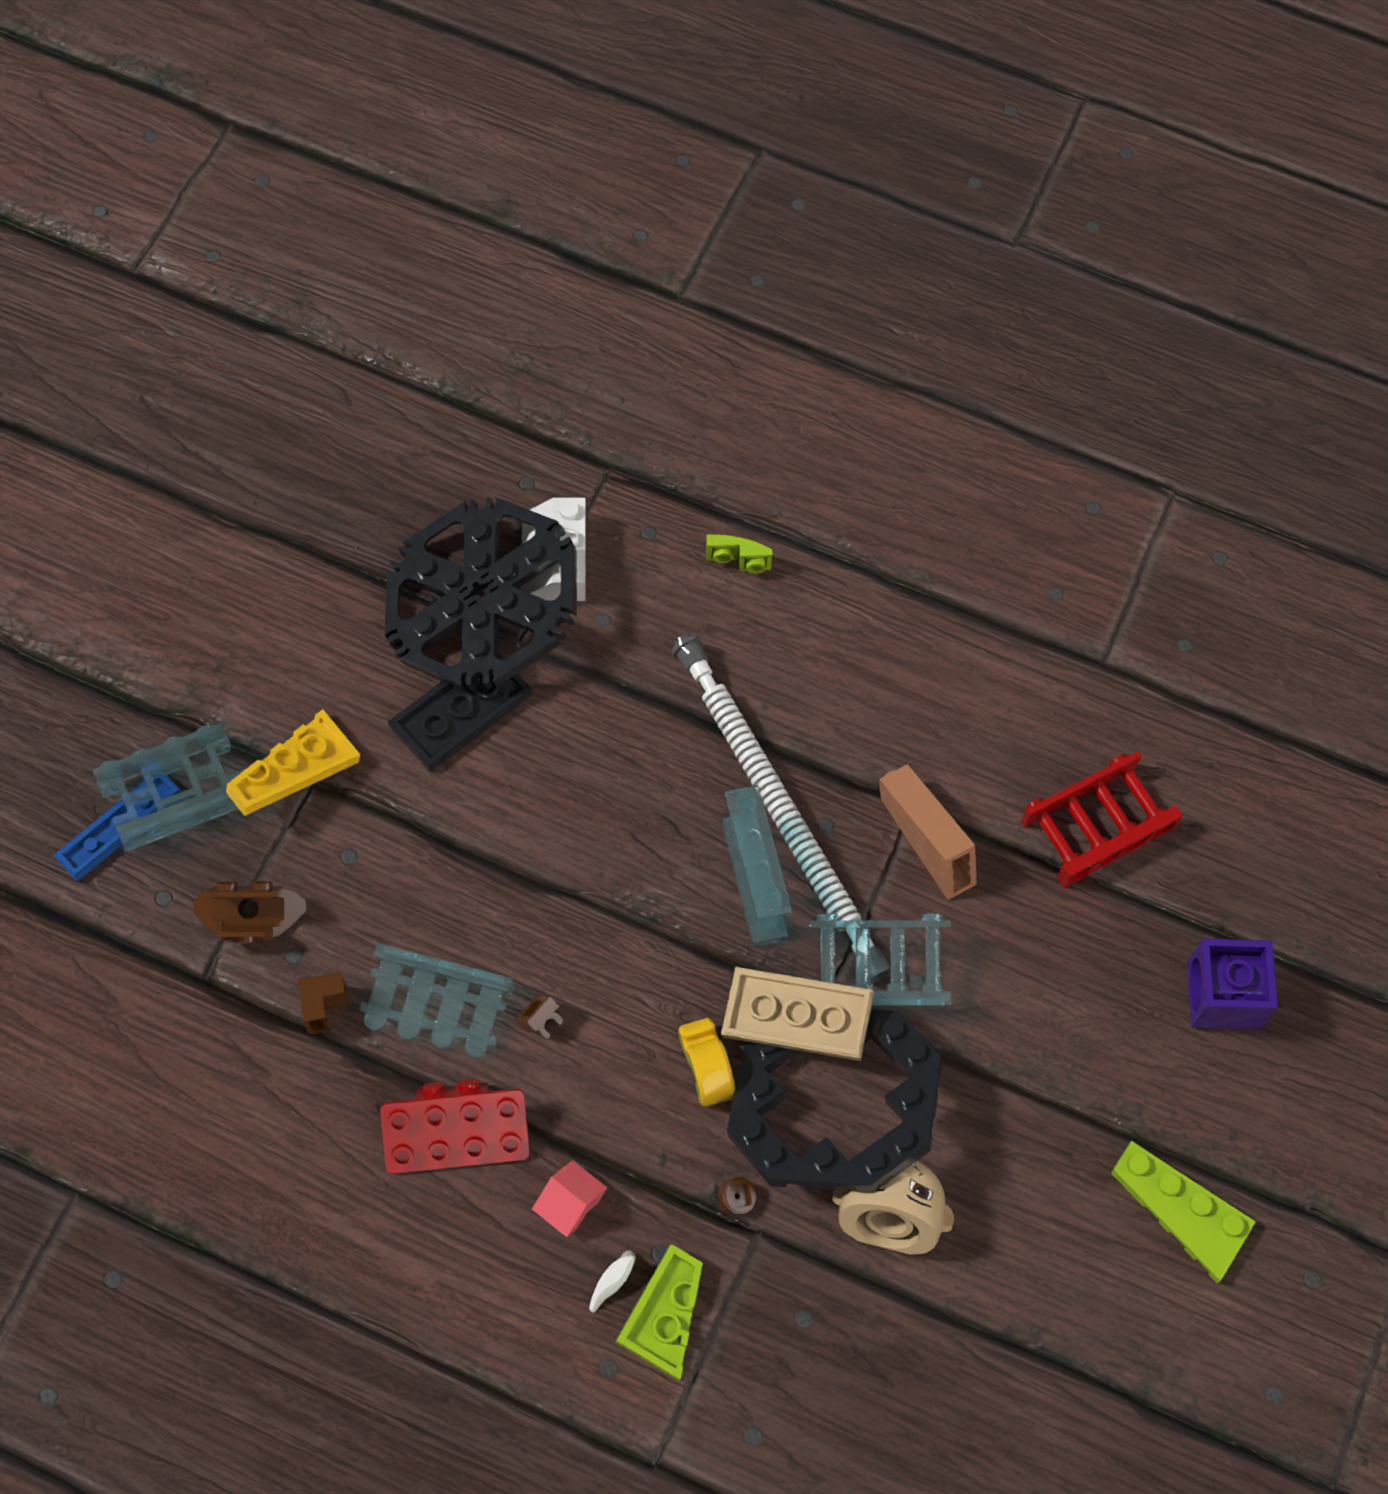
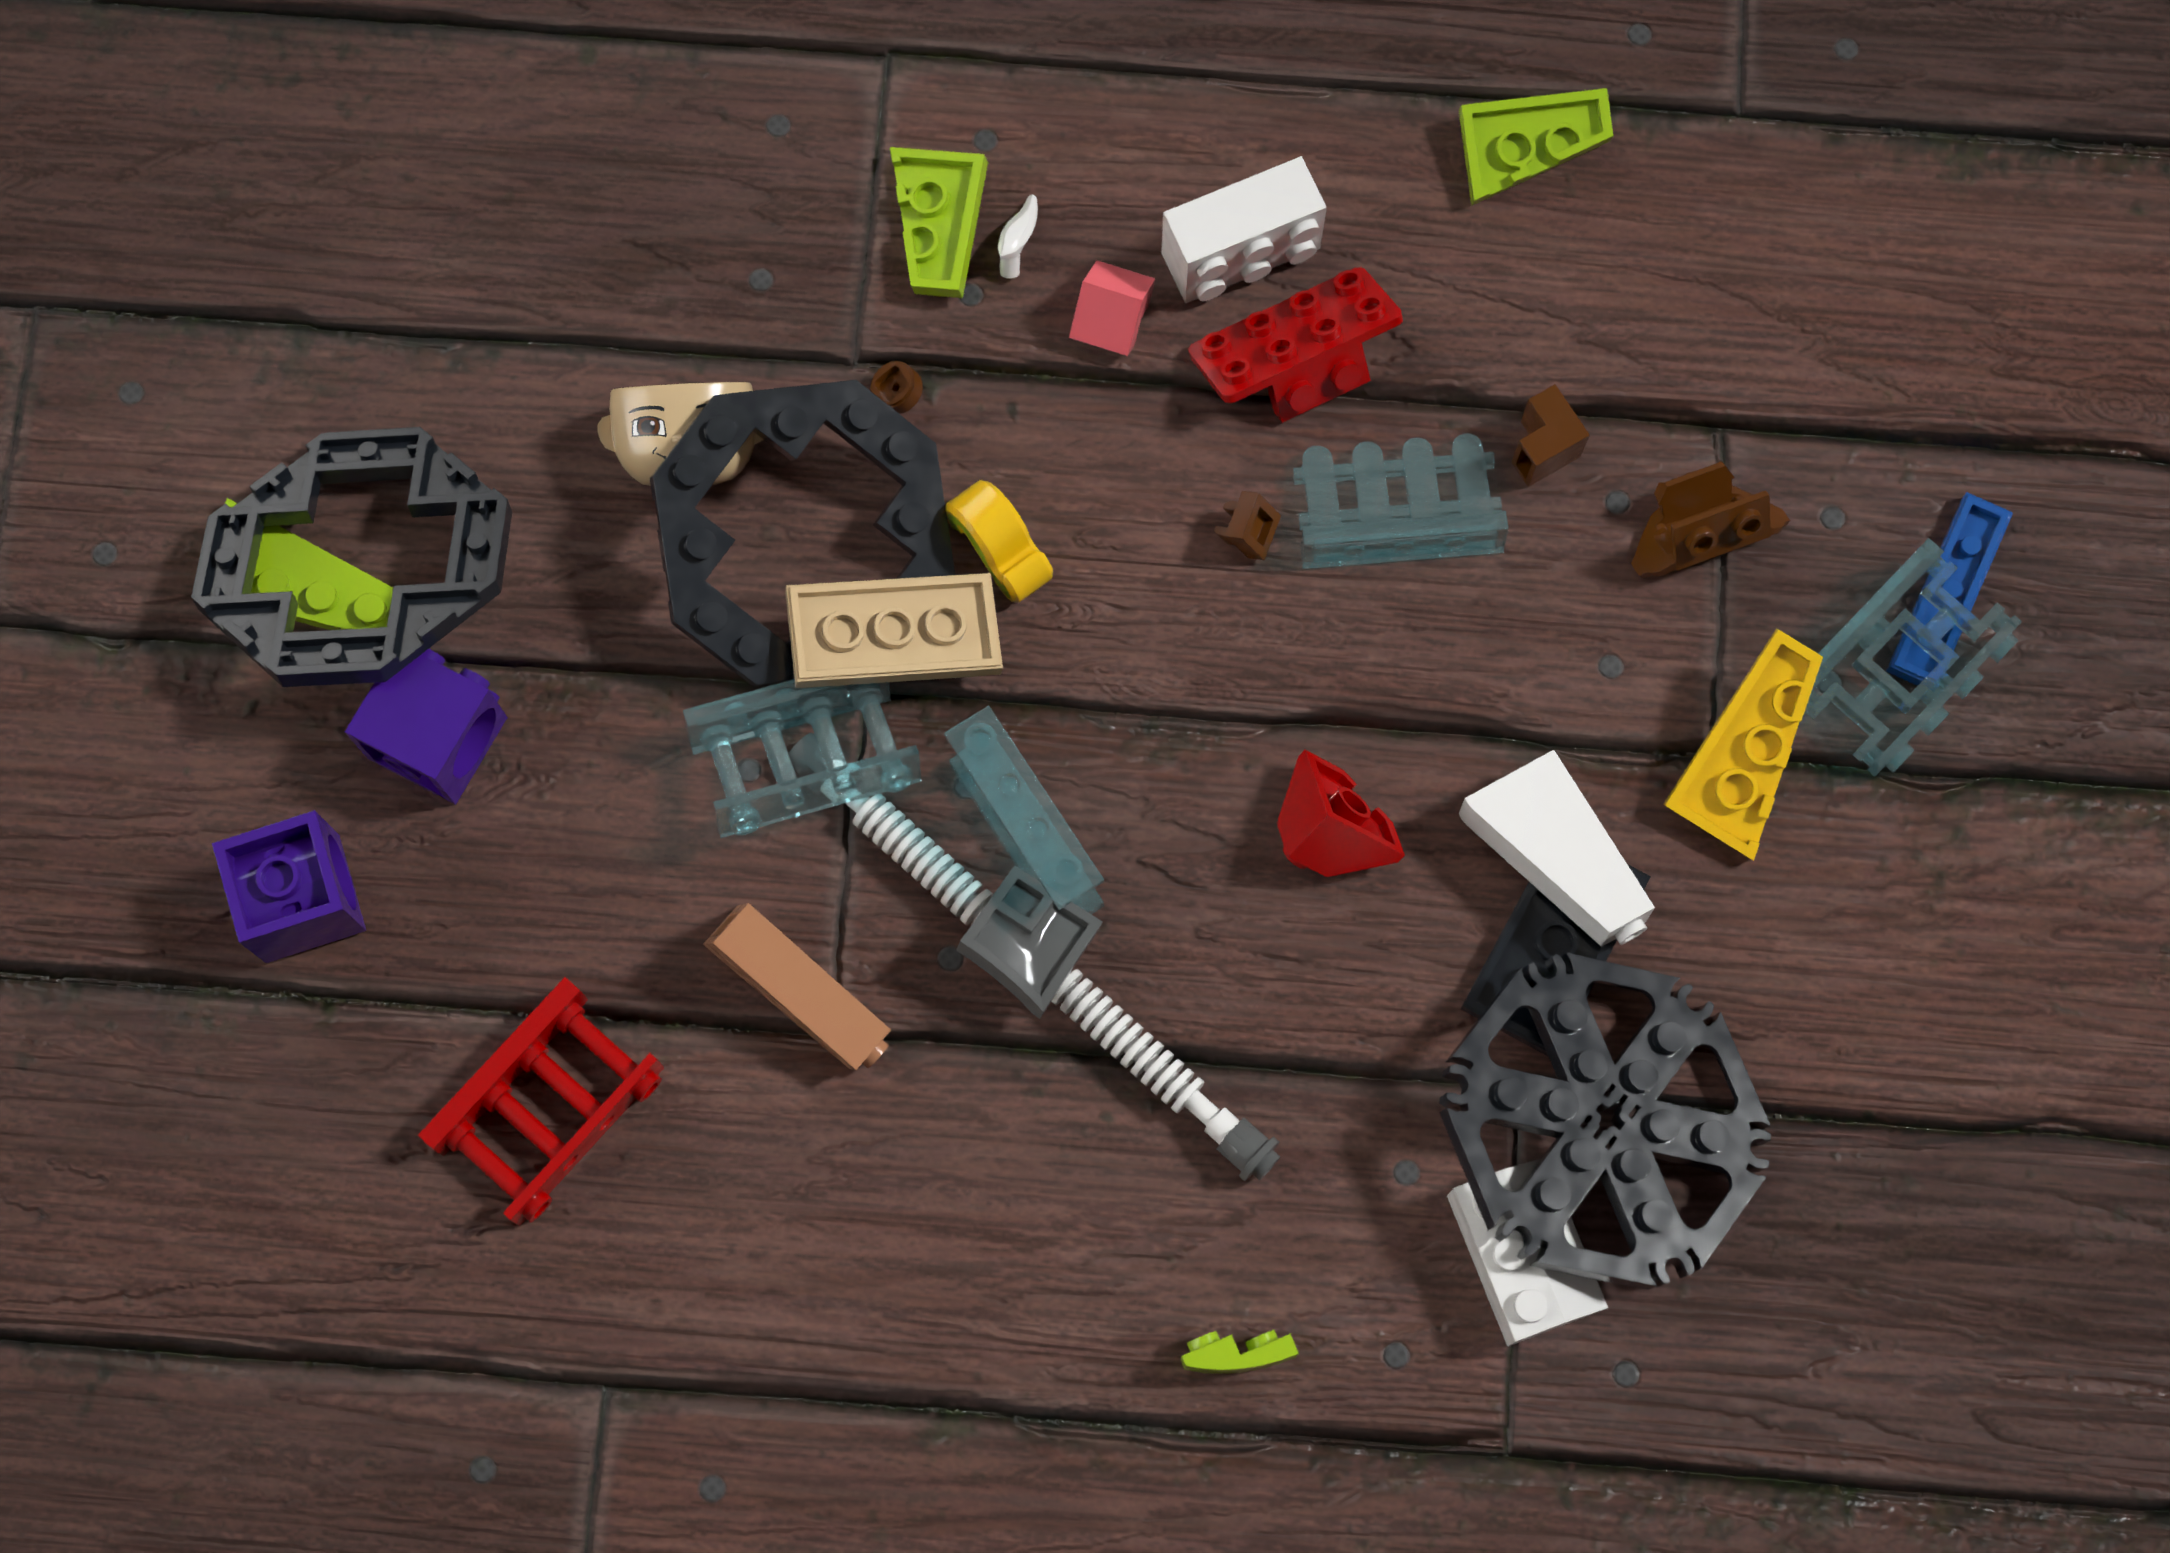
camera: 165 degrees right, 10 degrees up
none -> black plate [191,427,512,687]
none -> dark purple brick [345,649,508,805]
none -> dark grey plate [956,865,1103,1019]
none -> white brick [1161,156,1327,304]
none -> red slope [1277,750,1405,877]
none -> lime wing [1459,88,1614,206]
none -> white slope [1459,750,1655,947]

